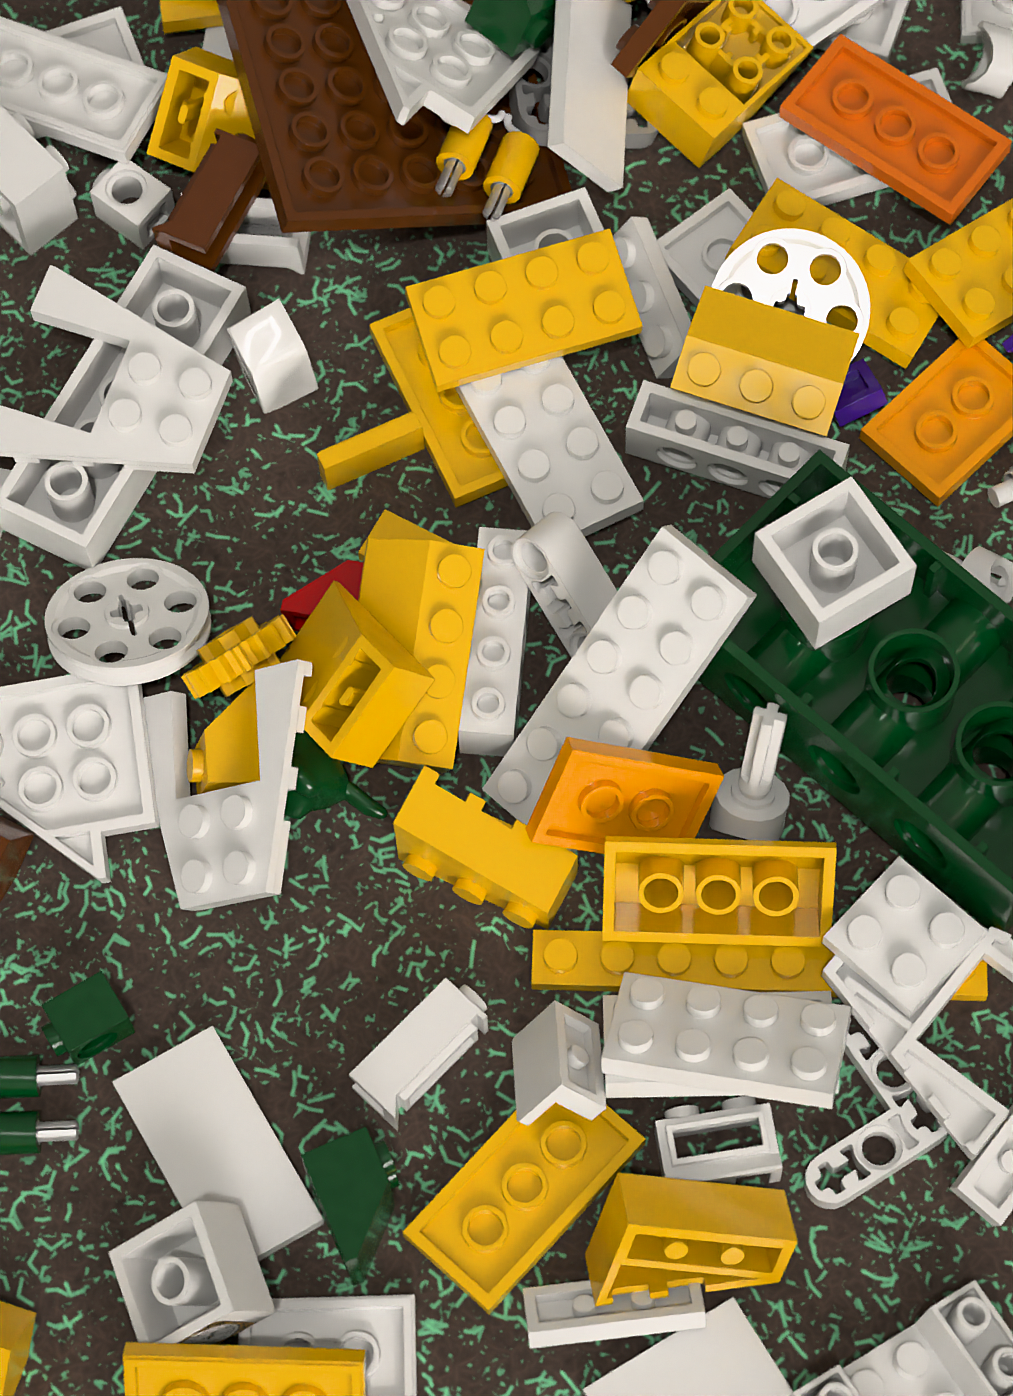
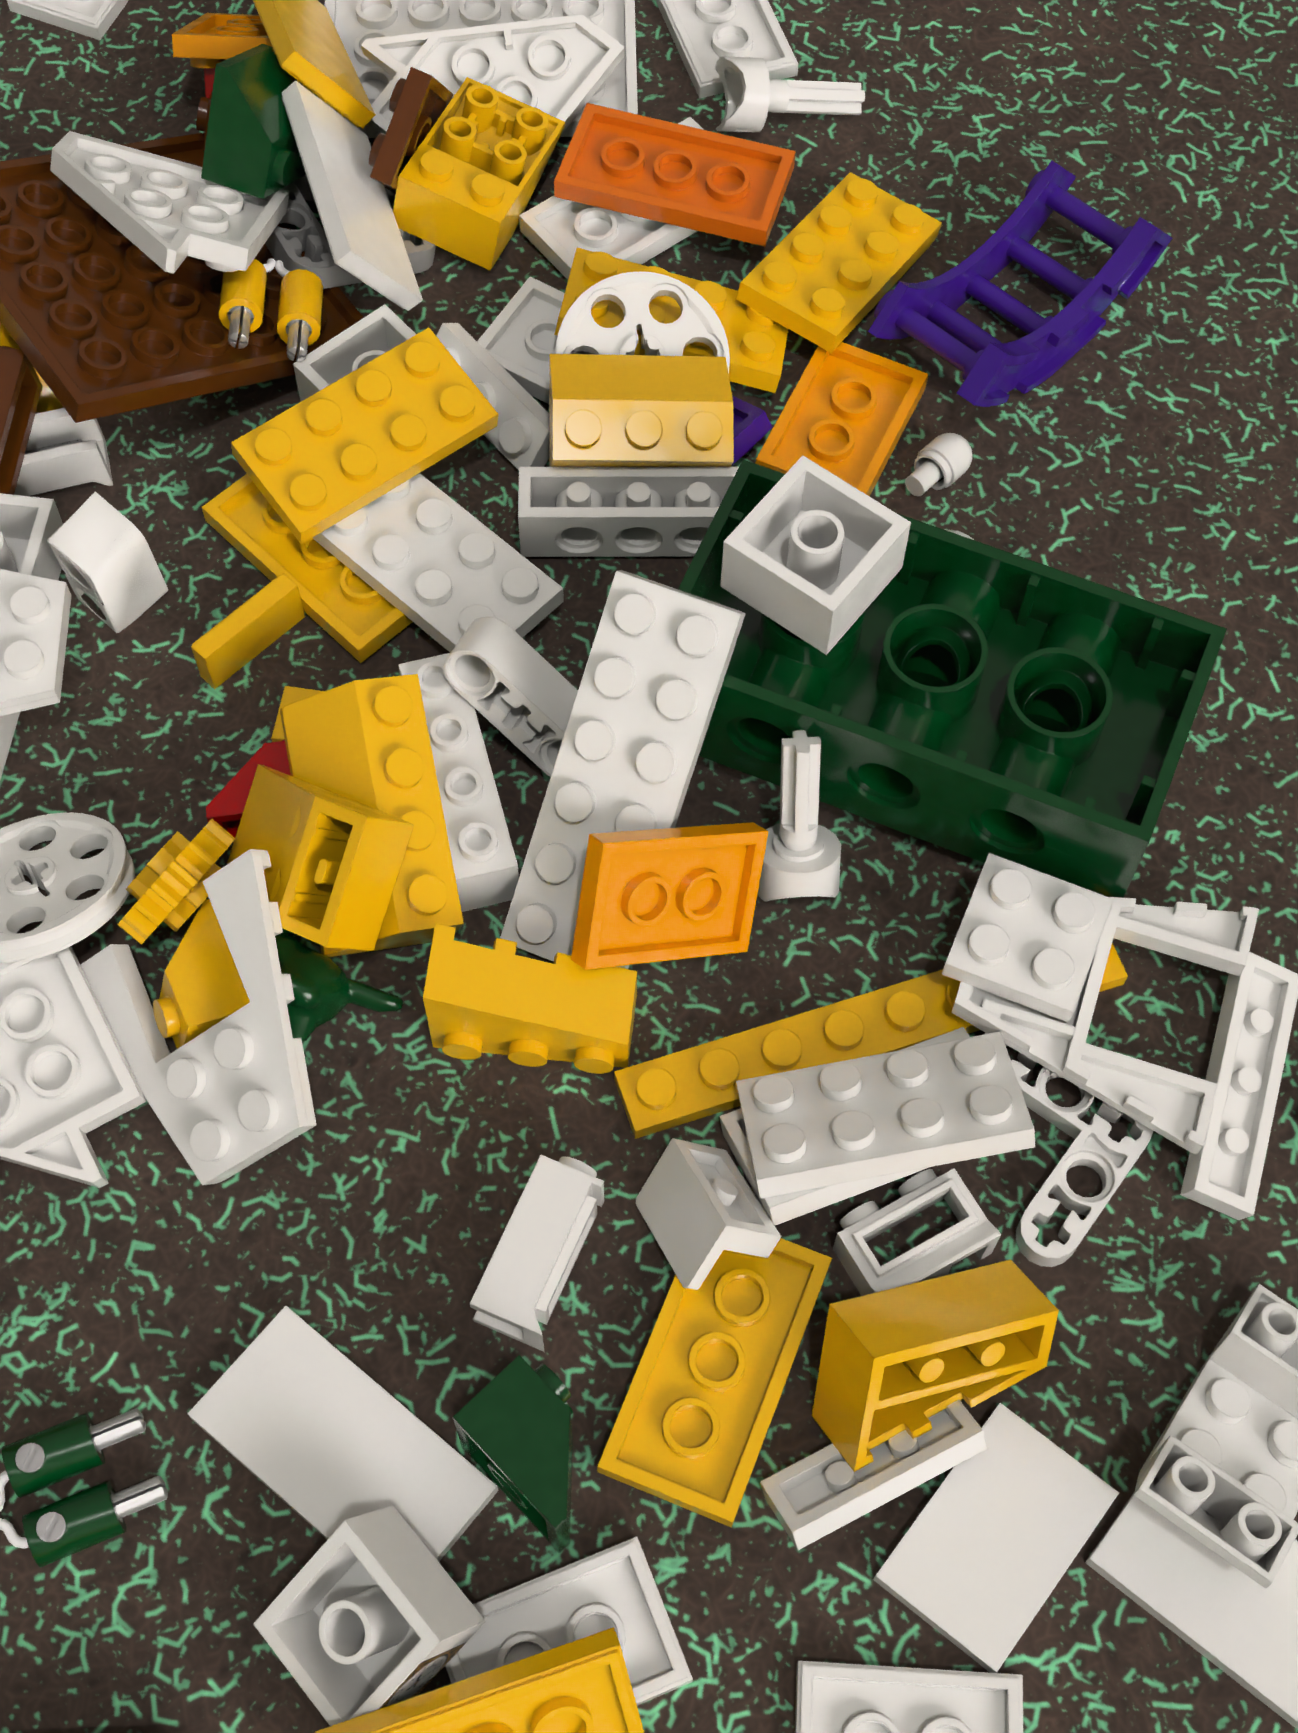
camera: 25 degrees left, 5 degrees down
dark green brick [40,970,135,1066] -> none
yellow slope [602,836,837,947] -> none

